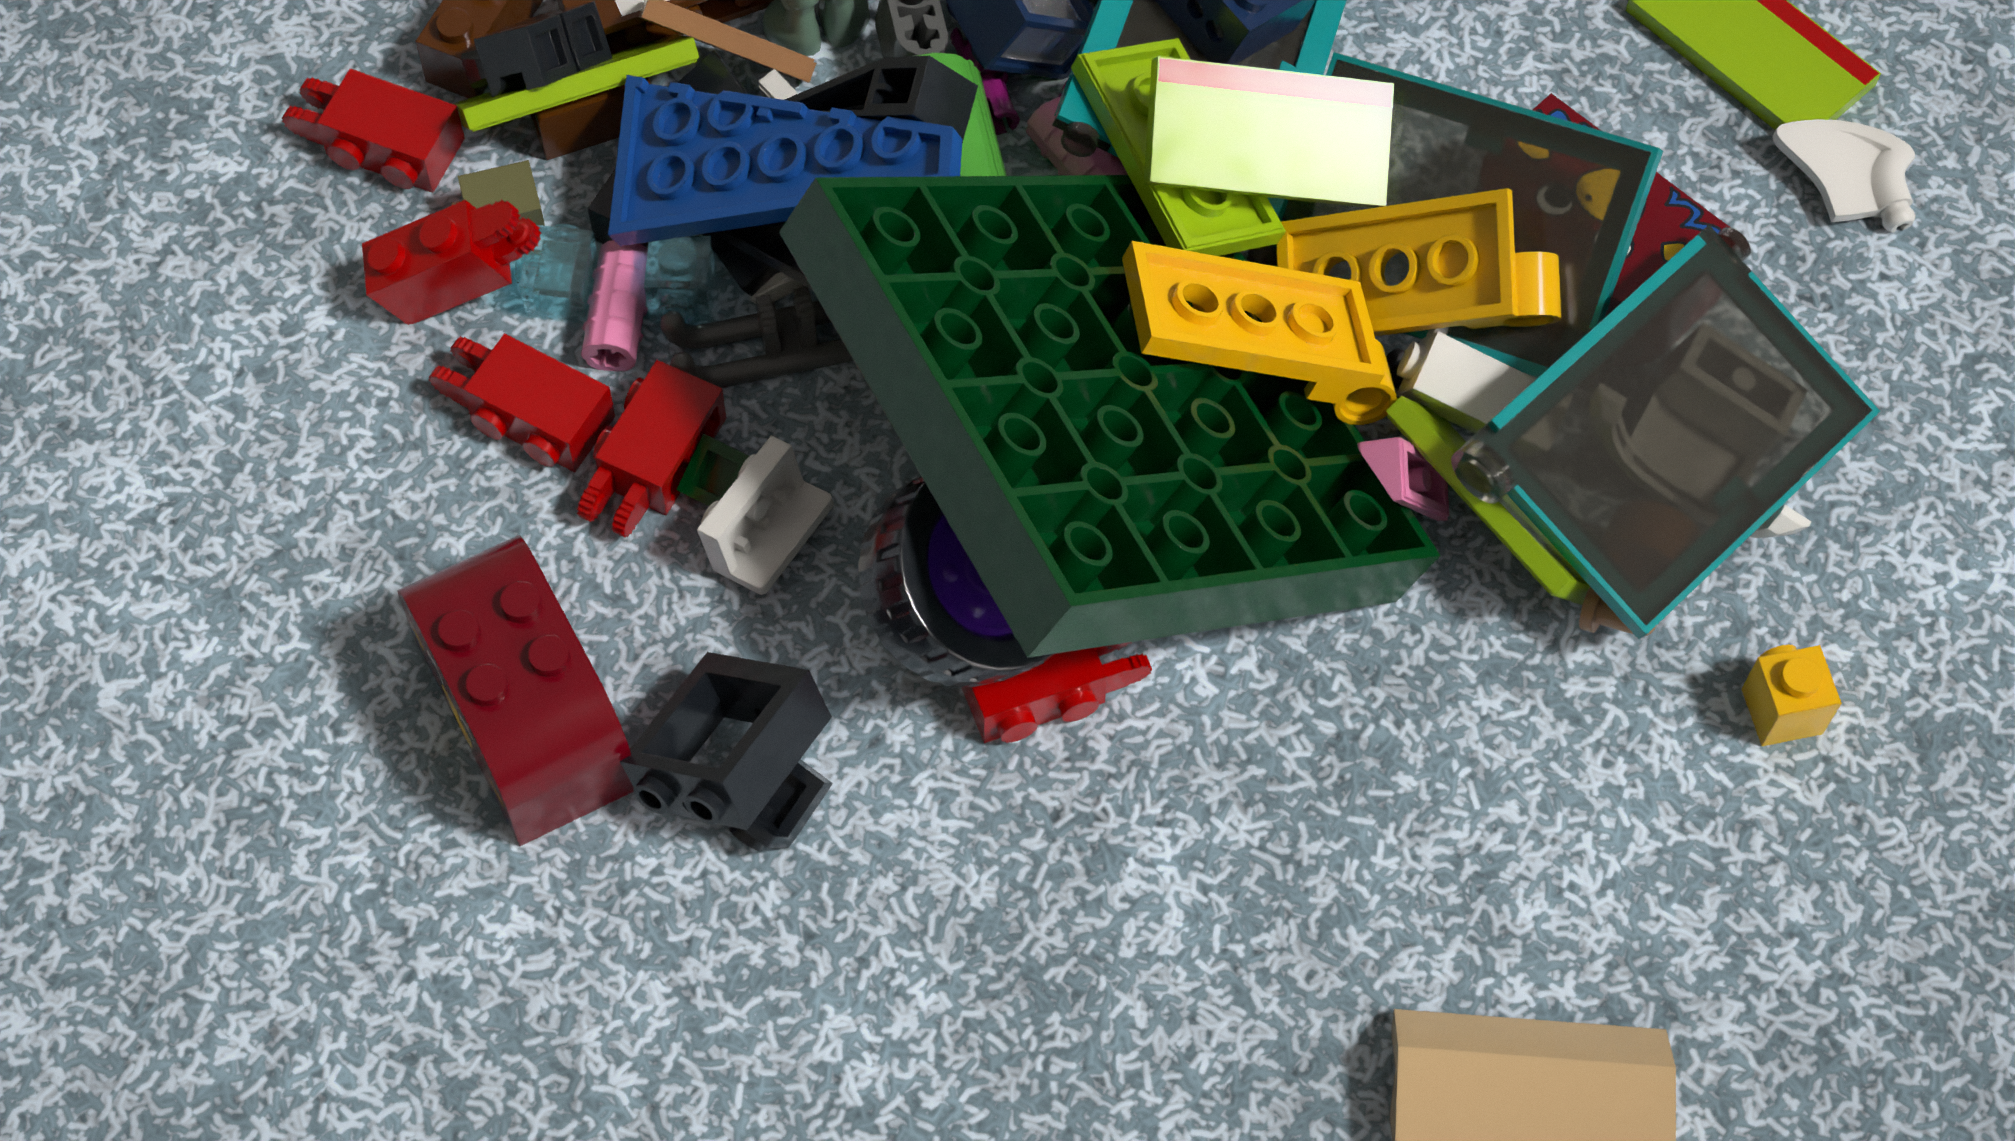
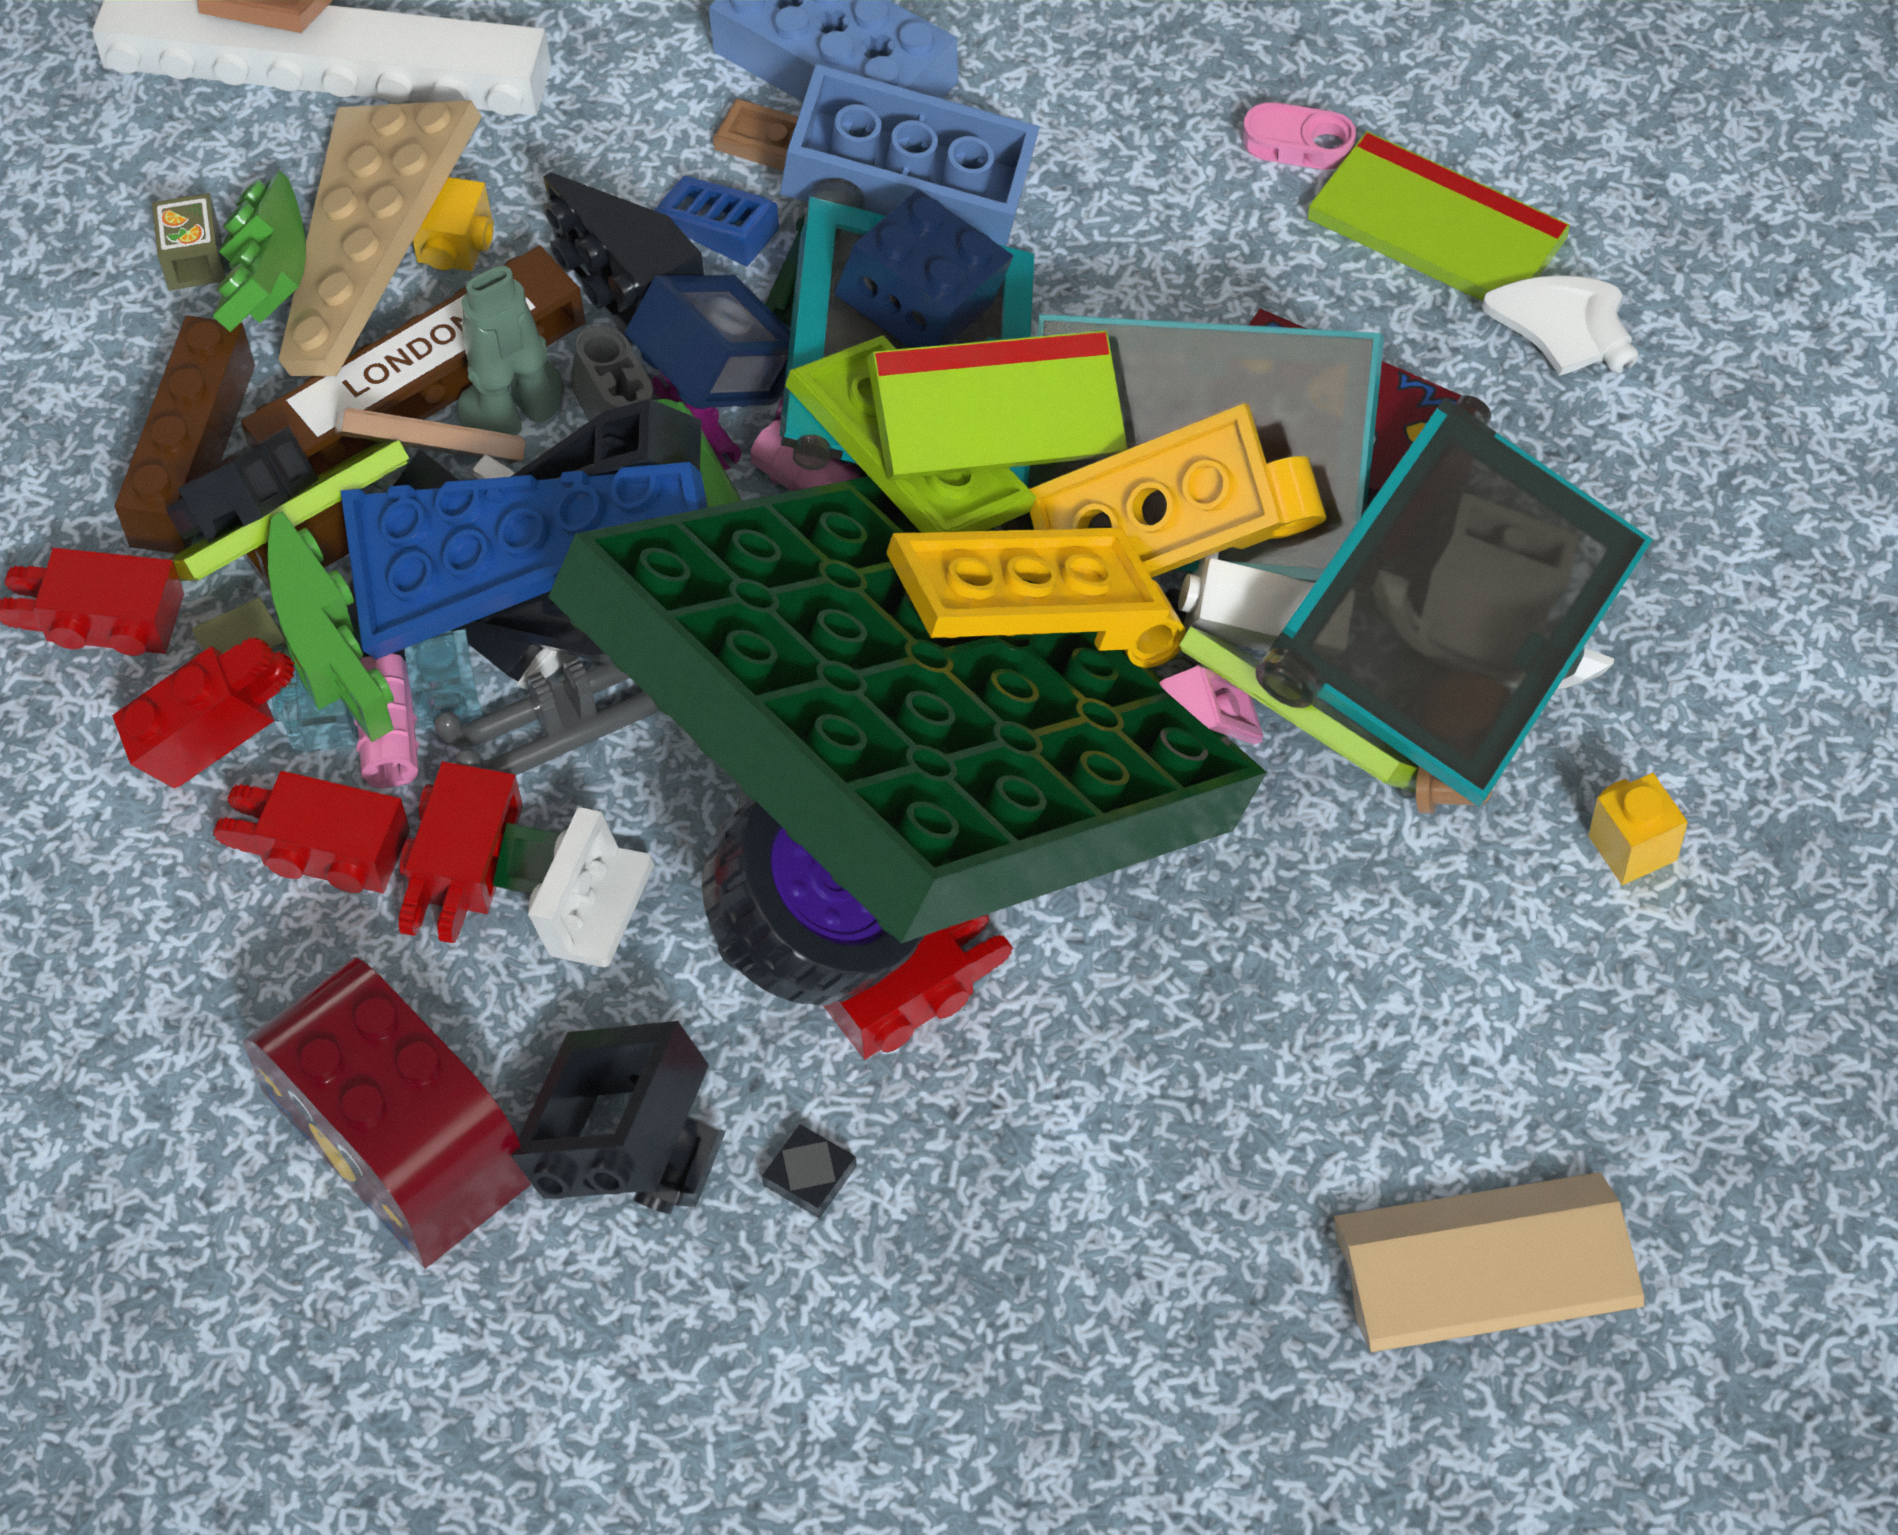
camera: 10 degrees left, 5 degrees down
none -> bright green slope [268,511,394,742]
none -> black tile [762,1124,857,1219]

